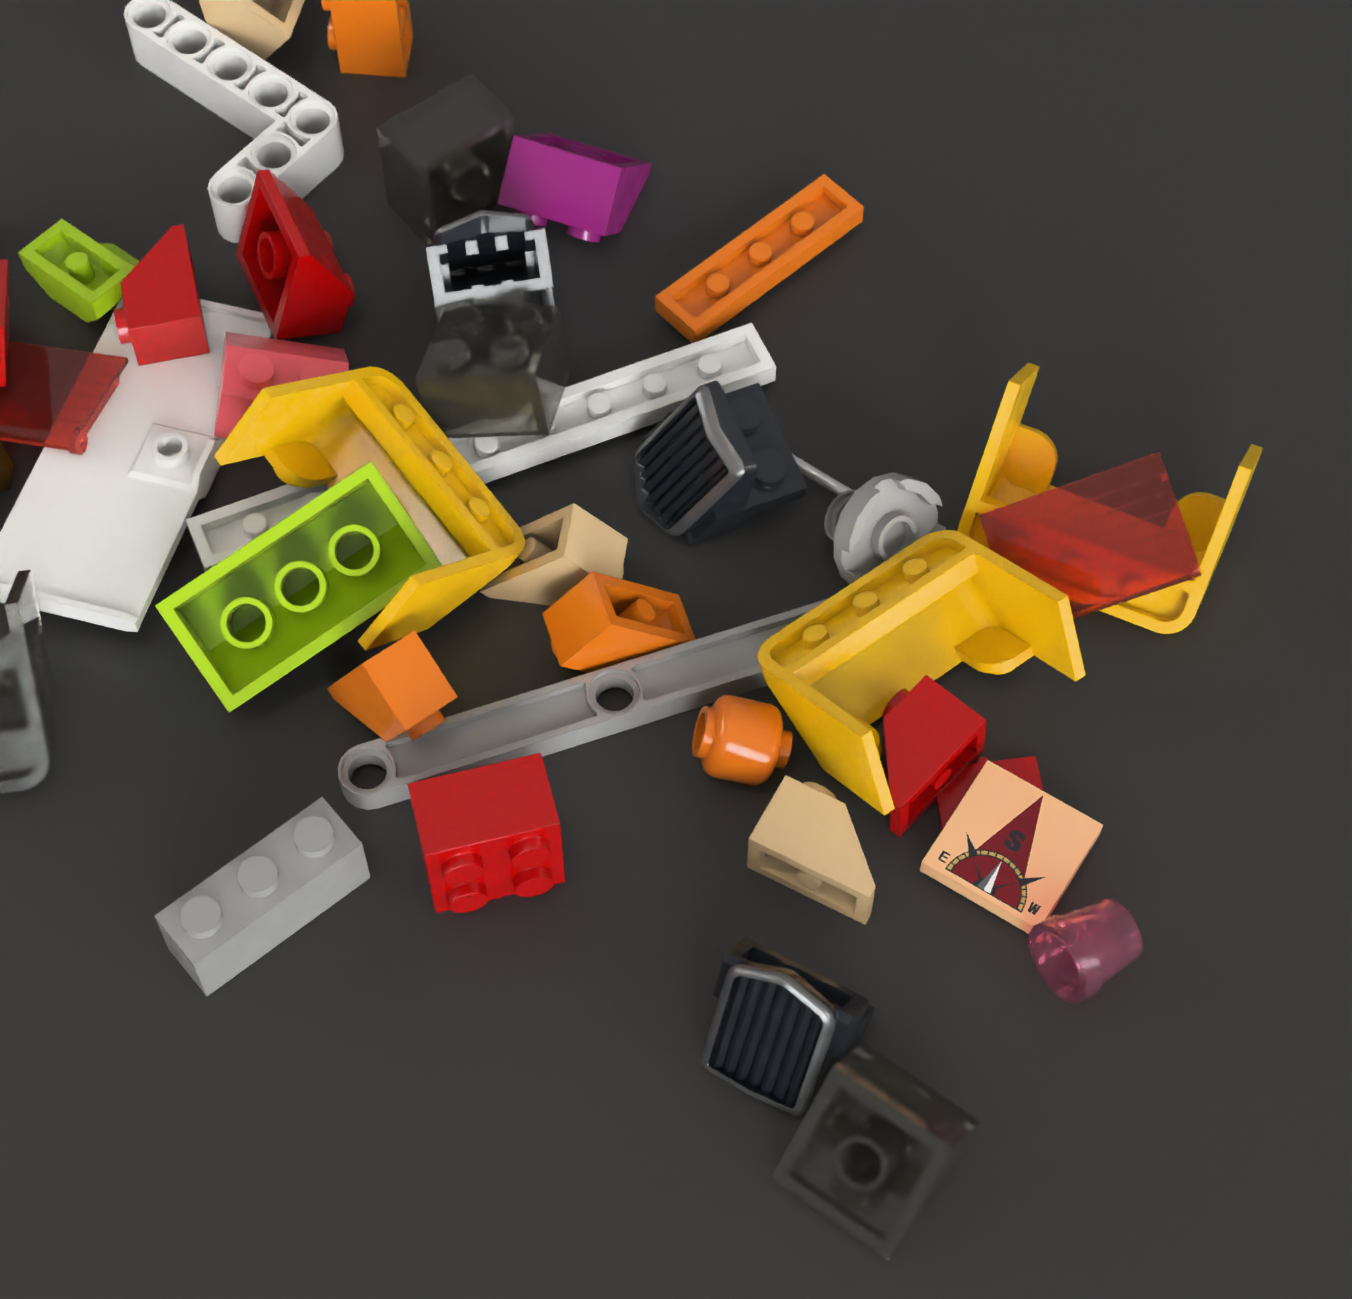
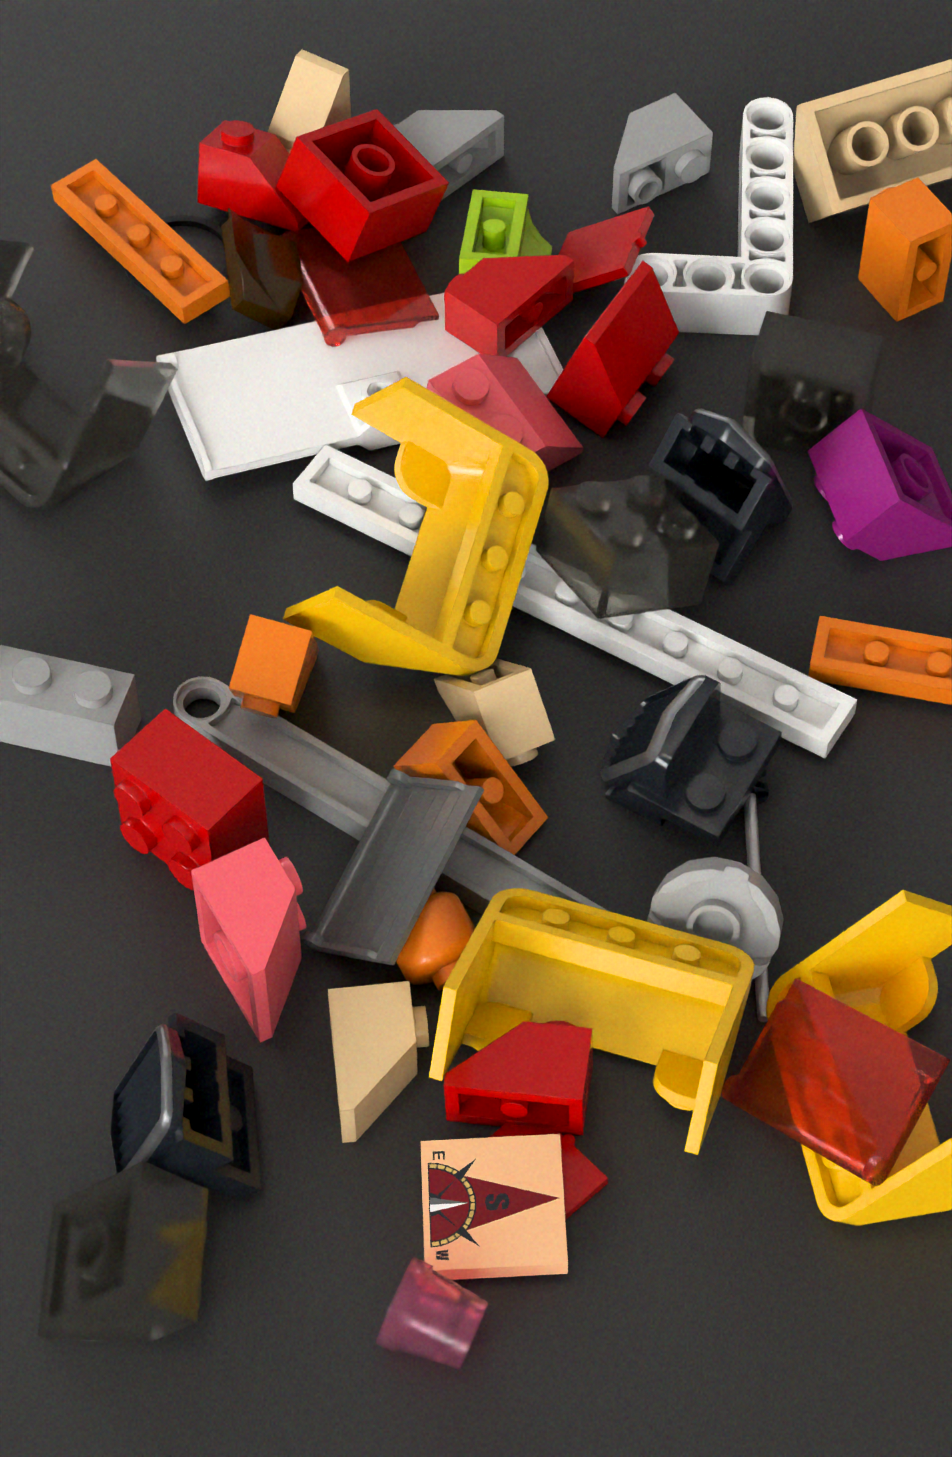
camera: 55 degrees right, 5 degrees down
lime slope [155,461,443,713] -> none
none -> coral slope [191,837,306,1043]
none -> dark grey piece [301,769,484,965]
none -> red piece [559,206,655,293]
none -> light grey slope [612,93,713,214]

